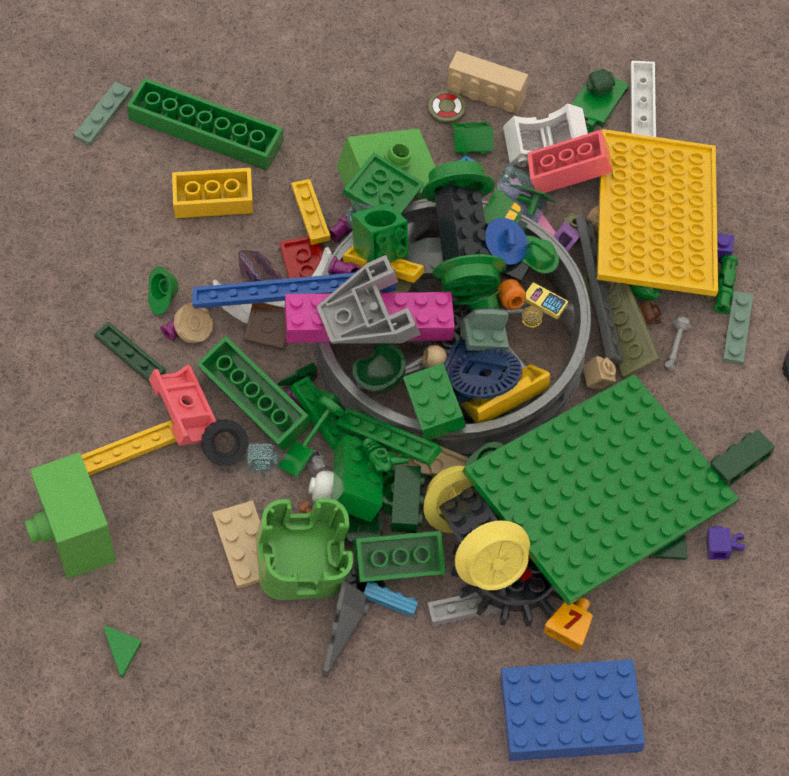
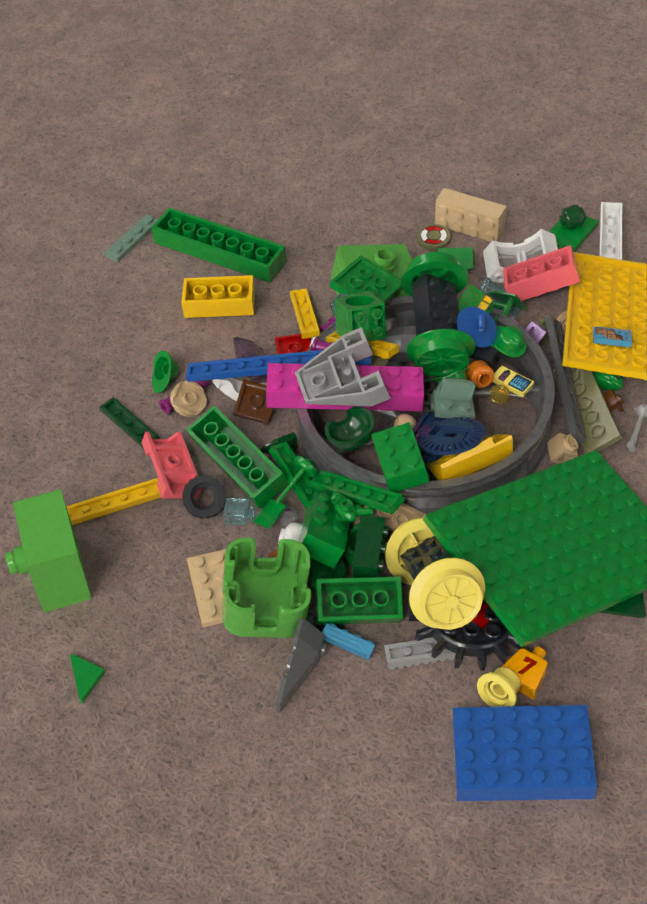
camera: 10 degrees right, 10 degrees down
none -> light yellow piece [477,667,521,707]
none -> dark azure tile [593,326,632,347]

